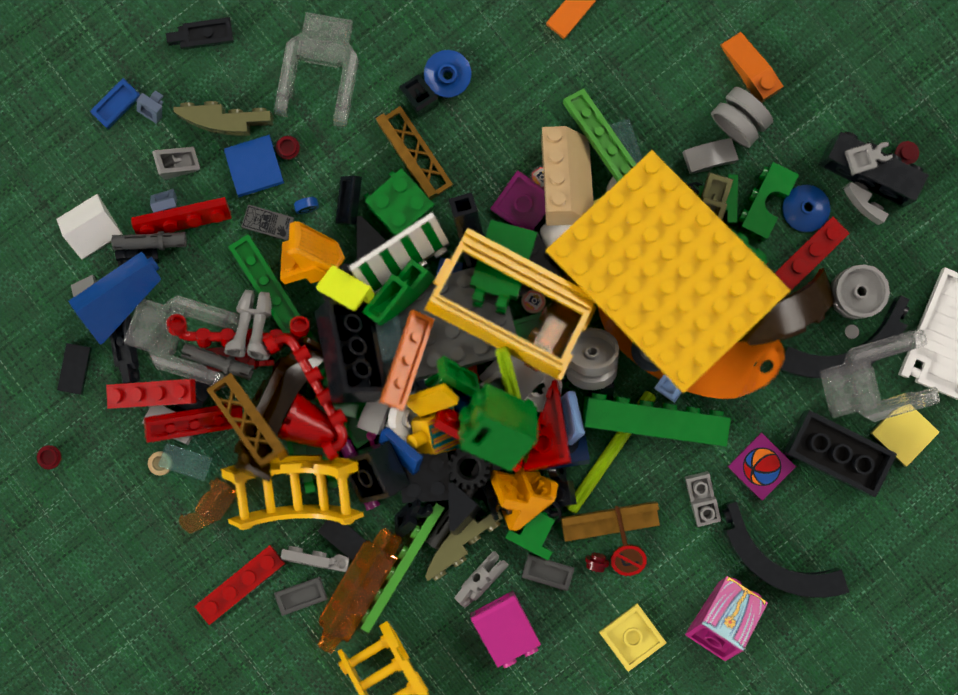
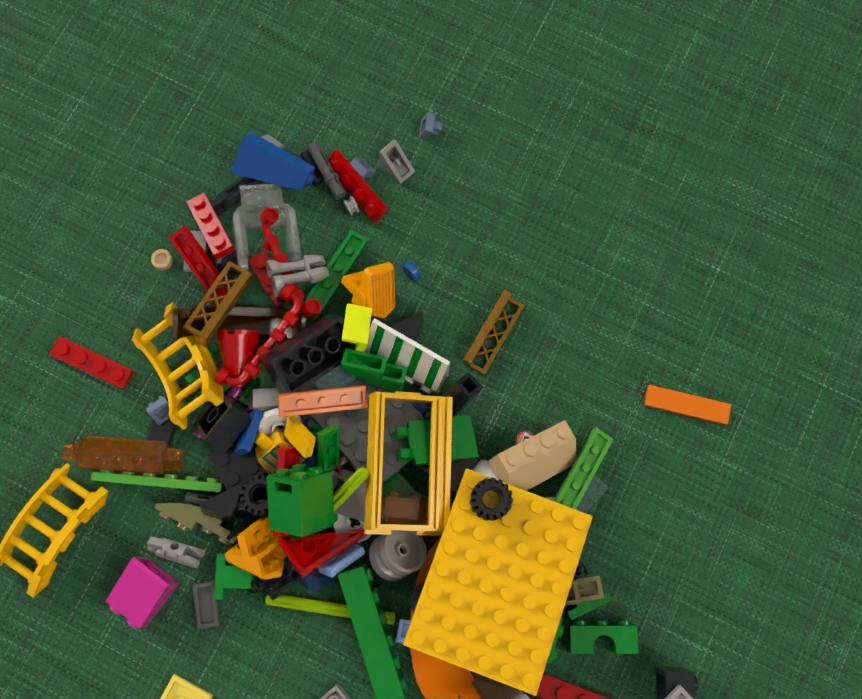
camera: 65 degrees right, 10 degrees down
dark red plate [37,445,62,469] -> none
white slope [56,194,123,260] -> none
black tile [57,343,92,395] -> none
blue tile [90,78,140,129] -> none
clear light blue tile [158,443,212,481] -> none
black hinge [166,17,234,49] -> none
olive slope [173,101,273,136] -> none
clear orange animal [179,477,237,534] -> none
dark grey pin [181,343,254,381] -> none
blue slope [224,135,284,197] -> none
dark grey tile [242,204,295,241] -> none
clear plate [274,12,359,128] -> none
dark grey tile [274,576,328,616] -> none
dark red plate [276,136,300,160] -> none
light grey hinge [281,546,349,573] -> none
black tile [335,175,362,225] -> none
green container [364,168,436,237] -> none
black plate [395,498,433,537] -> none
black slope [399,74,439,118] -> none
blue dish [424,50,471,98] -> none
magenta tile [490,170,546,231] -> none
tile [521,289,546,314] -> none
pearl gold fence [561,501,660,542] -> none
dark red plate [585,552,609,572] -> none
piece [611,506,647,576] -> none
light grey slope [682,138,739,174] -> none
light grey wheel [711,87,774,148] -> none
orange slope [720,32,784,103] -> none
blue dish [782,185,830,232] -> none
none -> sand blue tile [146,396,170,425]
none -> light grey bush [342,196,360,216]
none -> black tyre [470,478,513,521]

